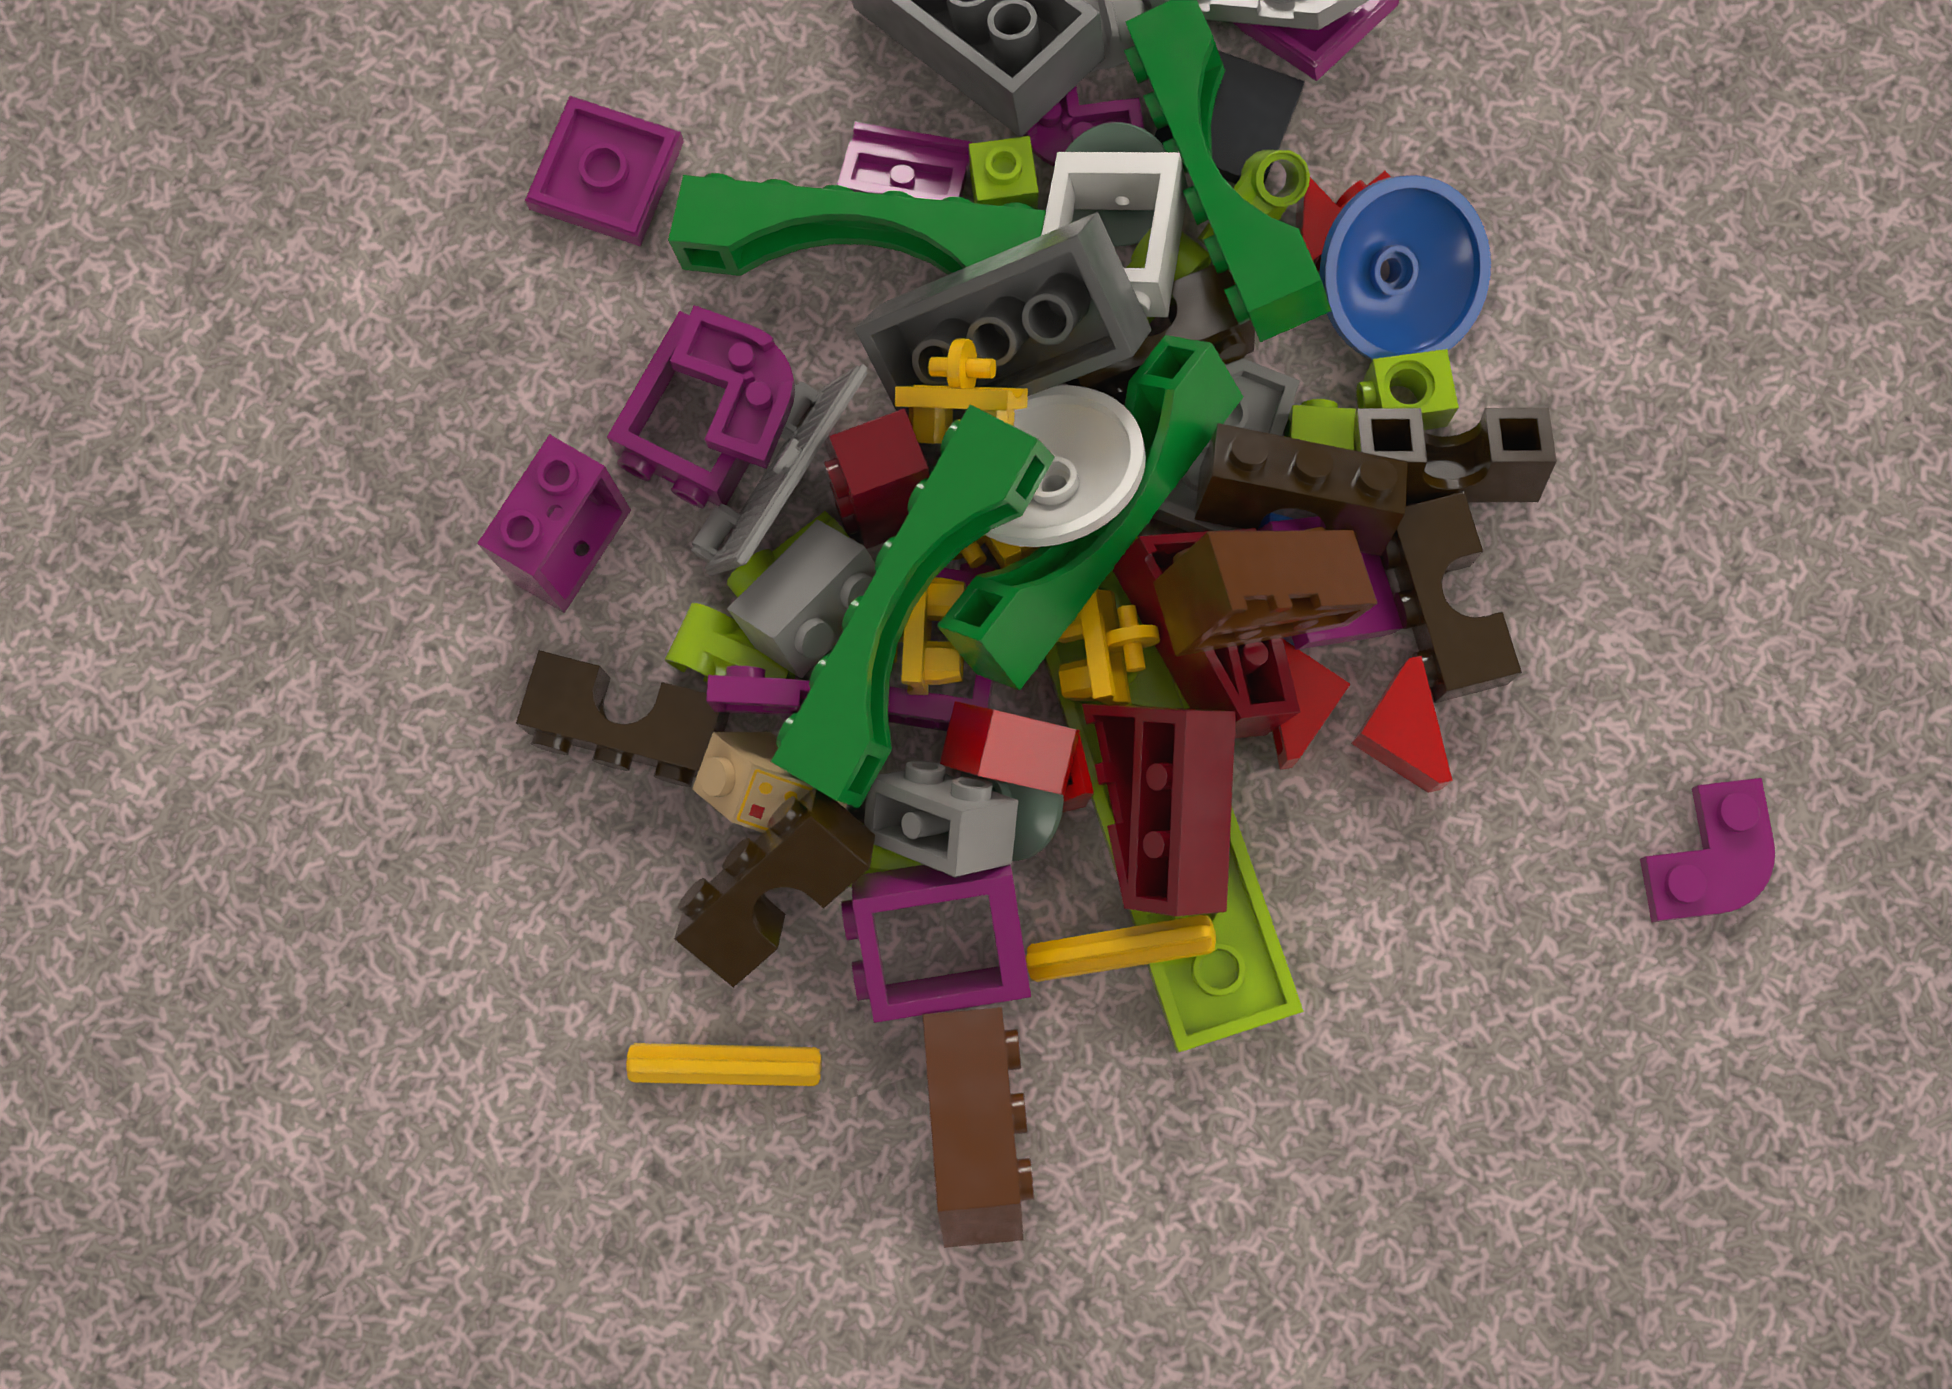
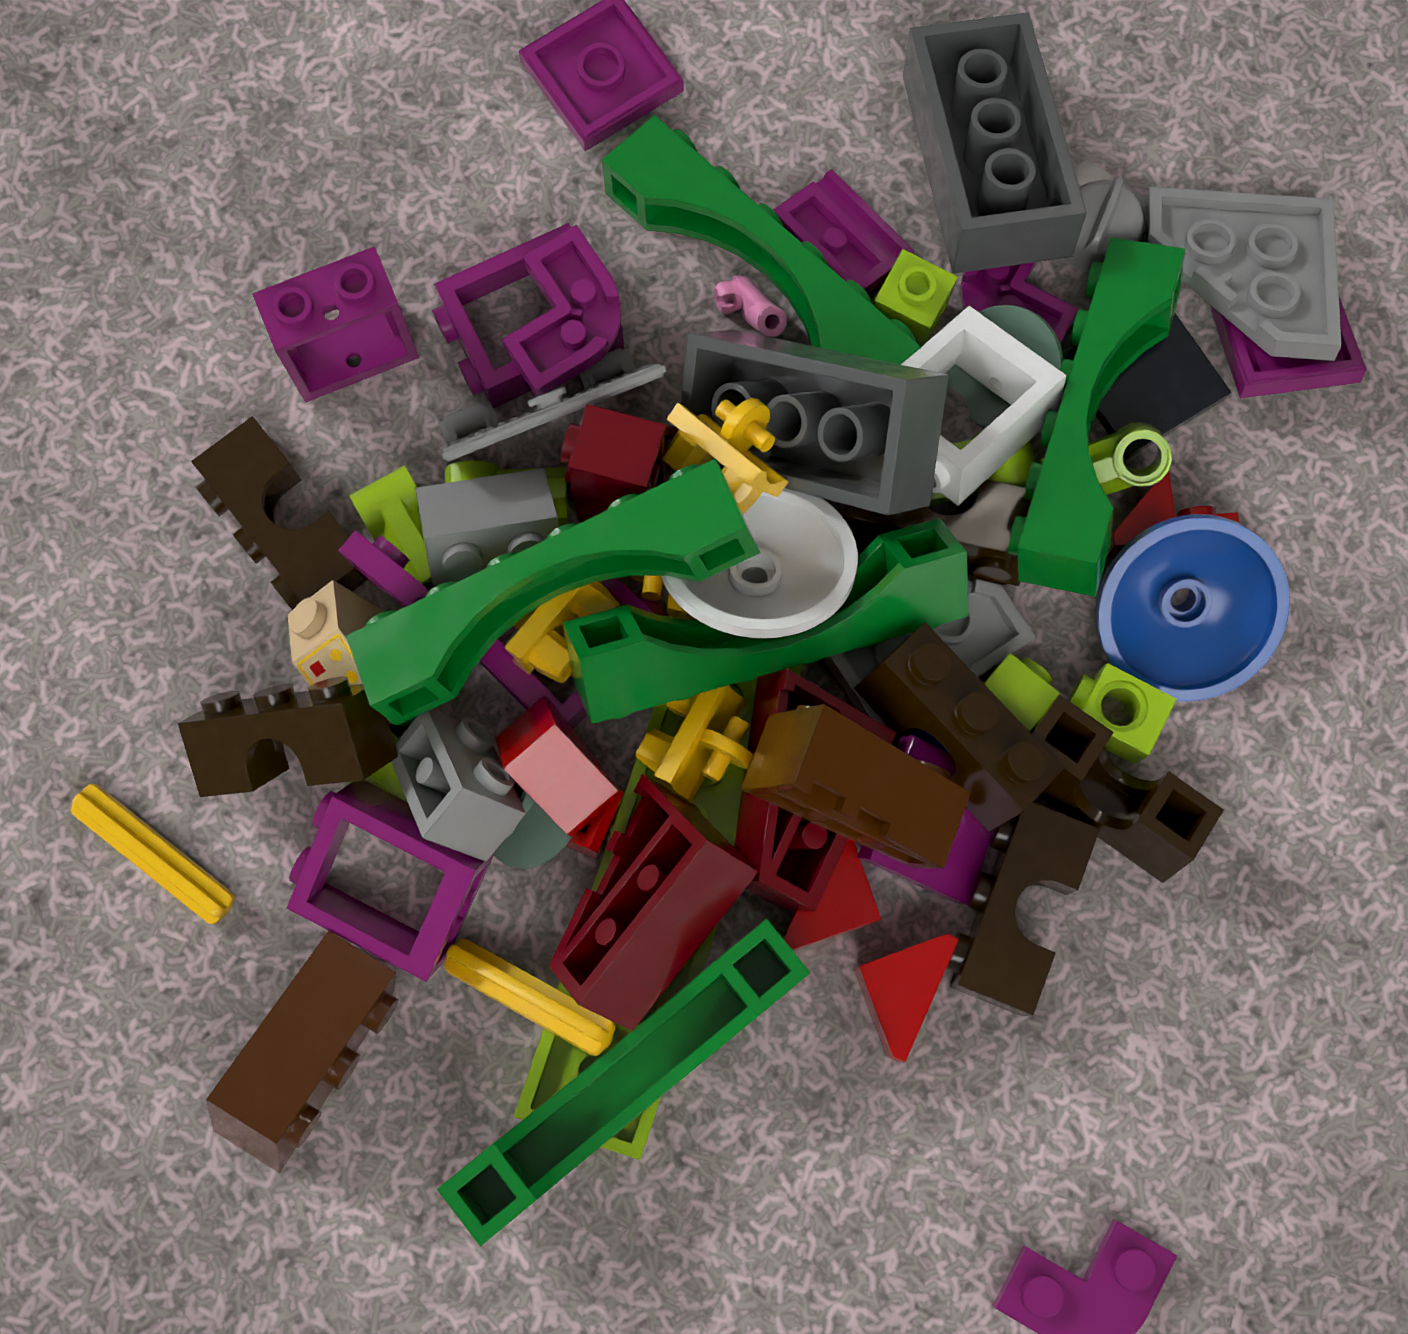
camera: 30 degrees right, 0 degrees up
none -> green arch [437,919,810,1247]
none -> bright pink arm [714,276,787,337]

